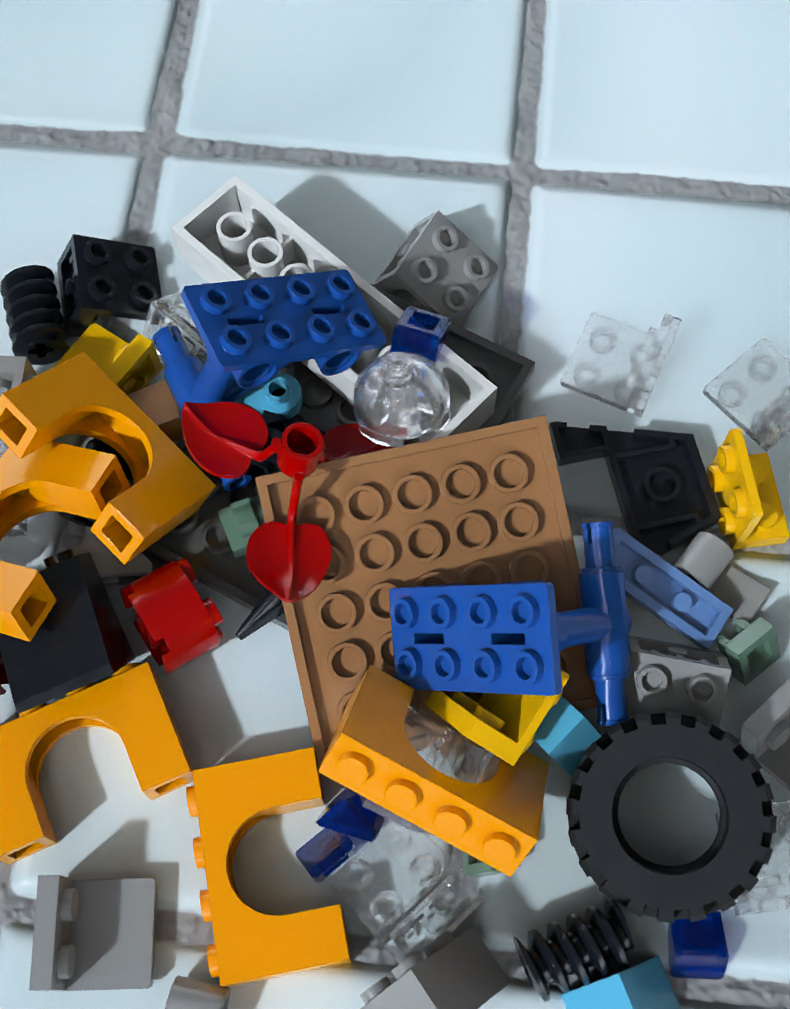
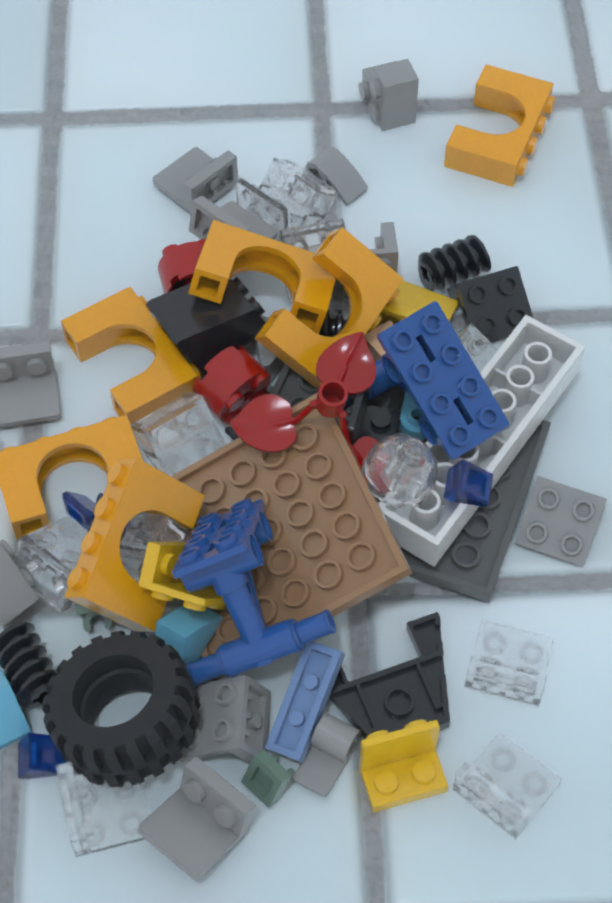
camera: 80 degrees right, 10 degrees down
none -> clear slope [131,392,226,476]

